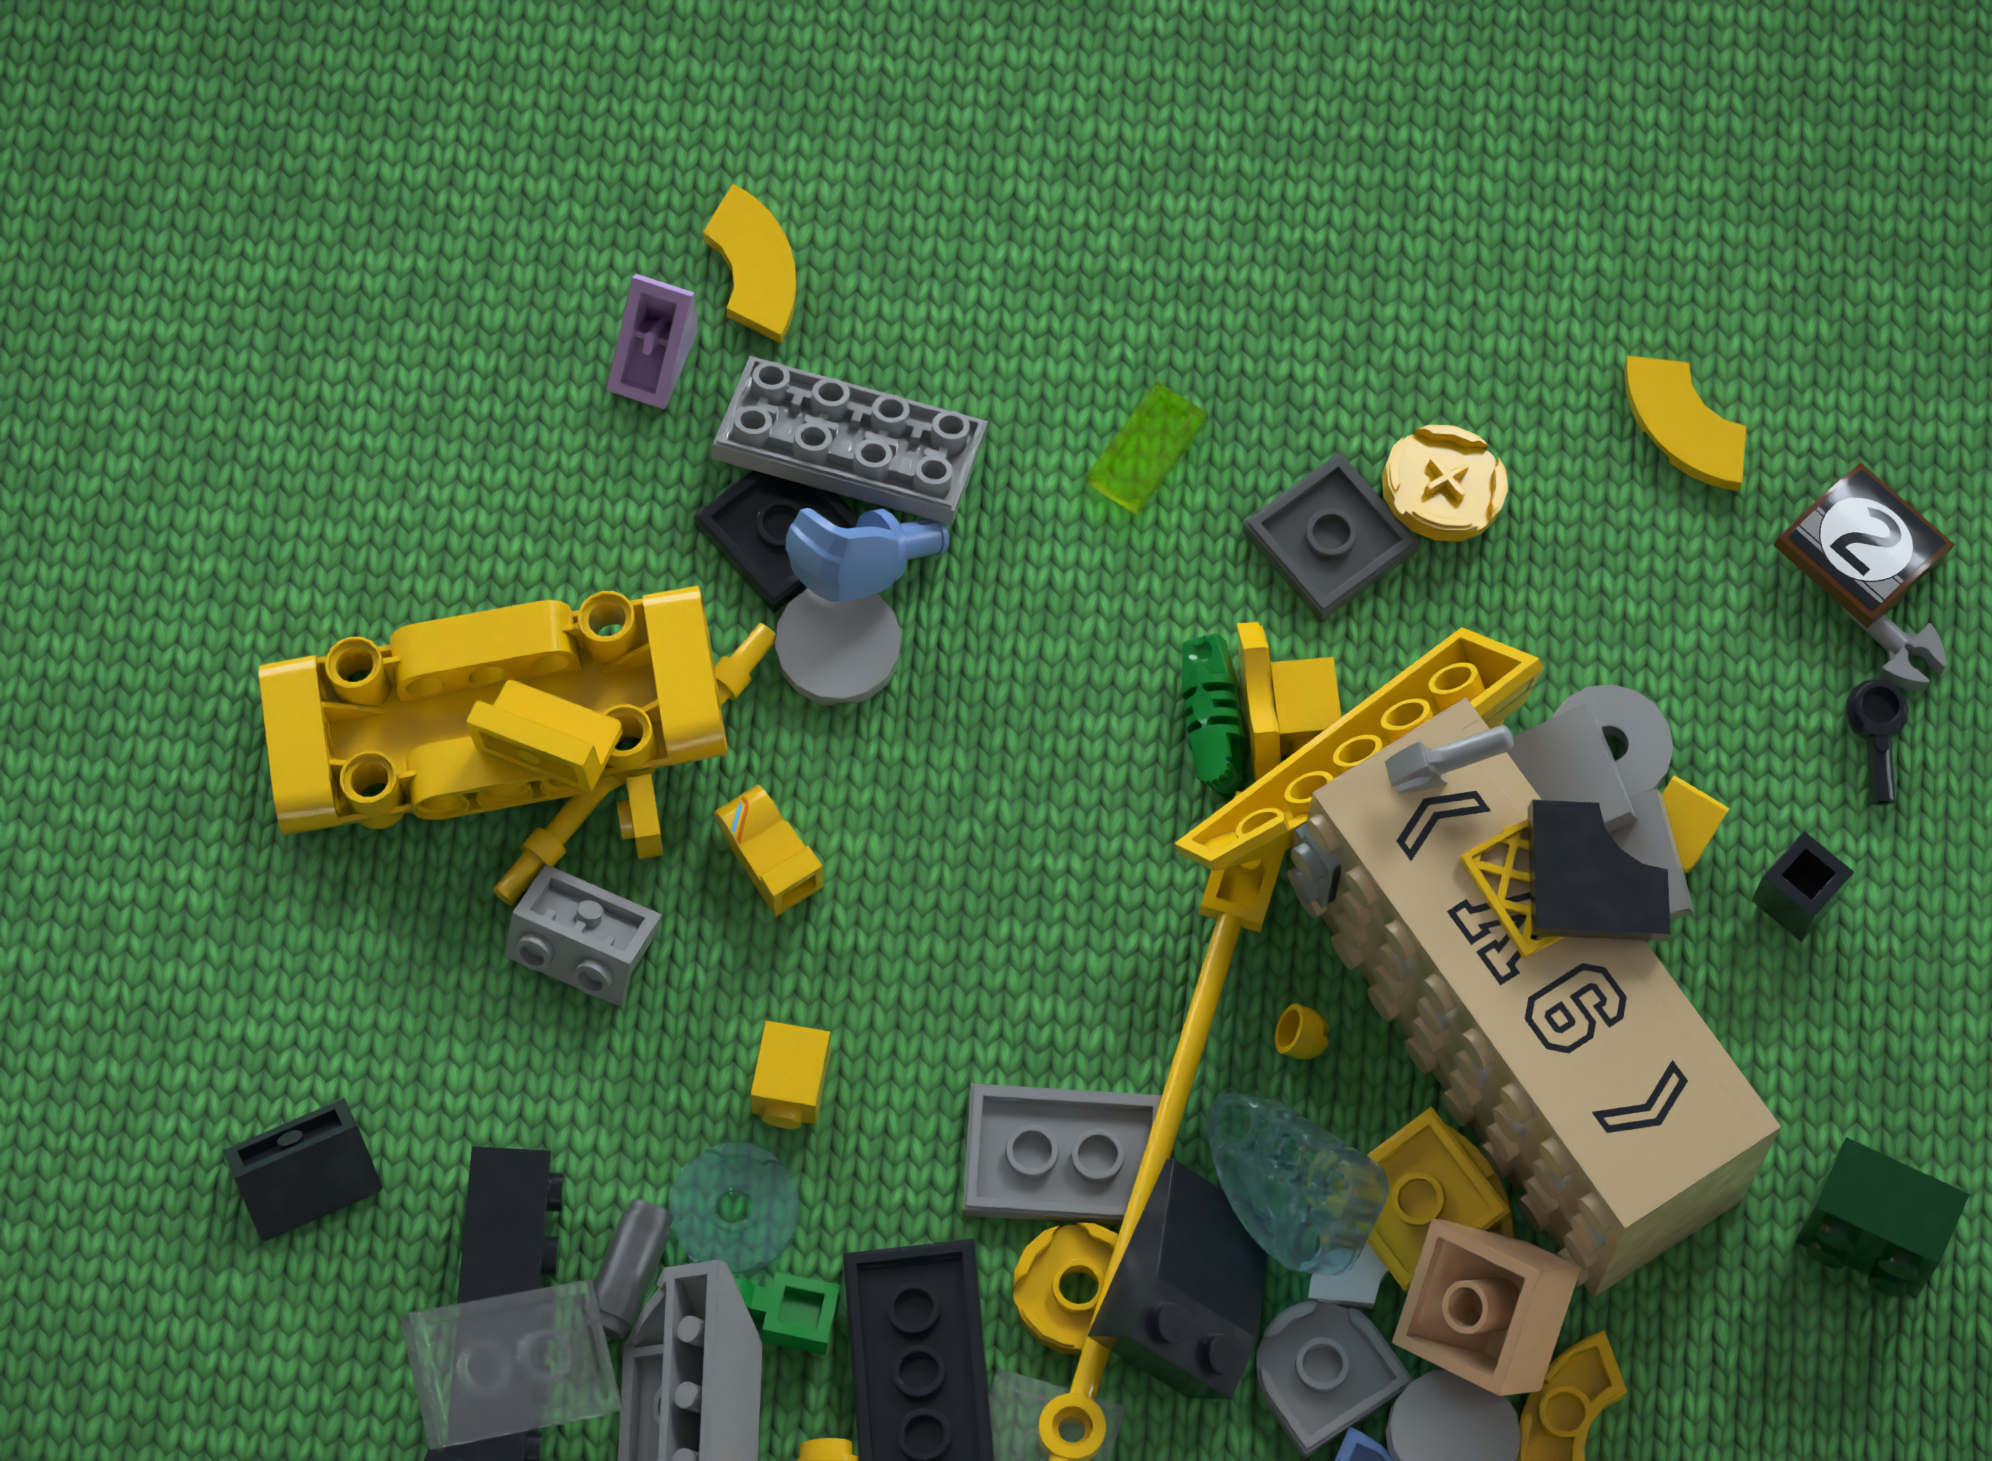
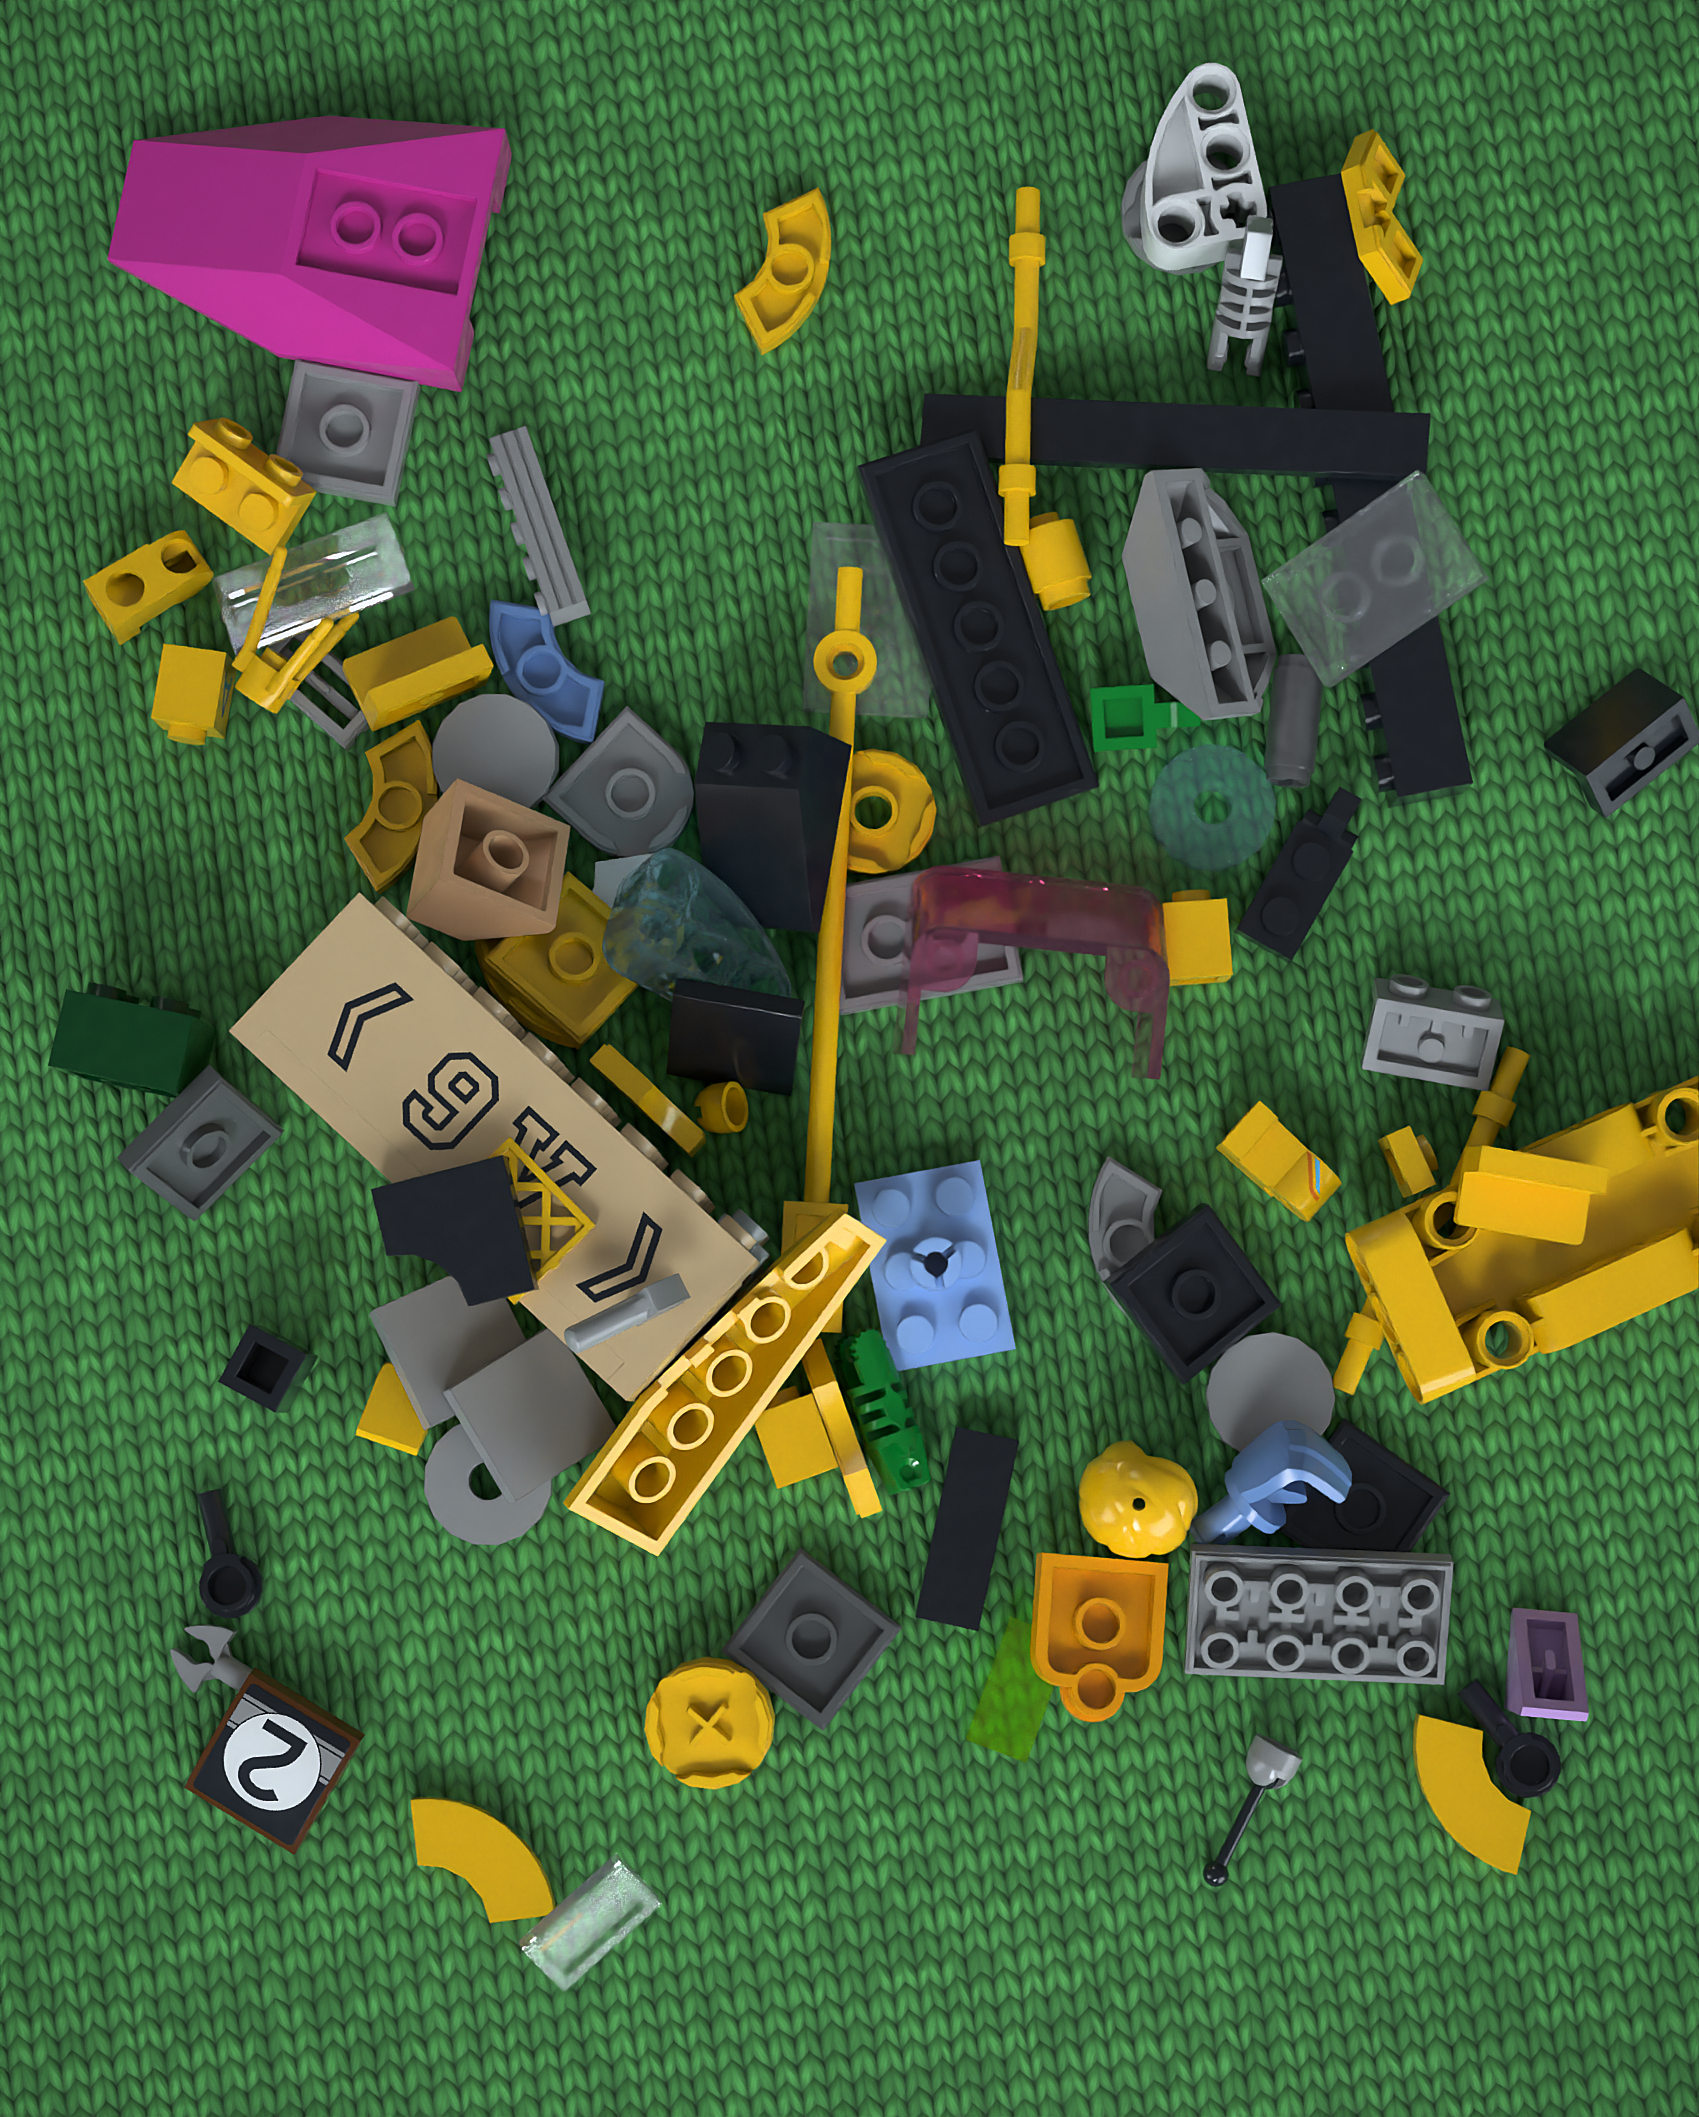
camera: 170 degrees right, 15 degrees up
none -> dark grey tile [117,1065,285,1222]
none -> clear tile [518,1853,662,1992]
none -> yellow tile [589,1044,707,1157]
none -> black tile [666,978,805,1097]
none -> light blue plate [854,1160,1016,1371]
none -> clear pink windscreen [893,866,1170,1080]
none -> black tile [915,1427,1019,1631]
none -> light orange plate [1030,1552,1169,1722]
none -> yellow piece [1078,1440,1198,1558]
none -> light grey tile [1088,1156,1162,1321]
none -> black tile [1103,1202,1282,1385]
none -> hinge [1203,1733,1303,1887]
none -> black hinge [1234,787,1362,963]
none -> black plate [1457,1678,1561,1798]

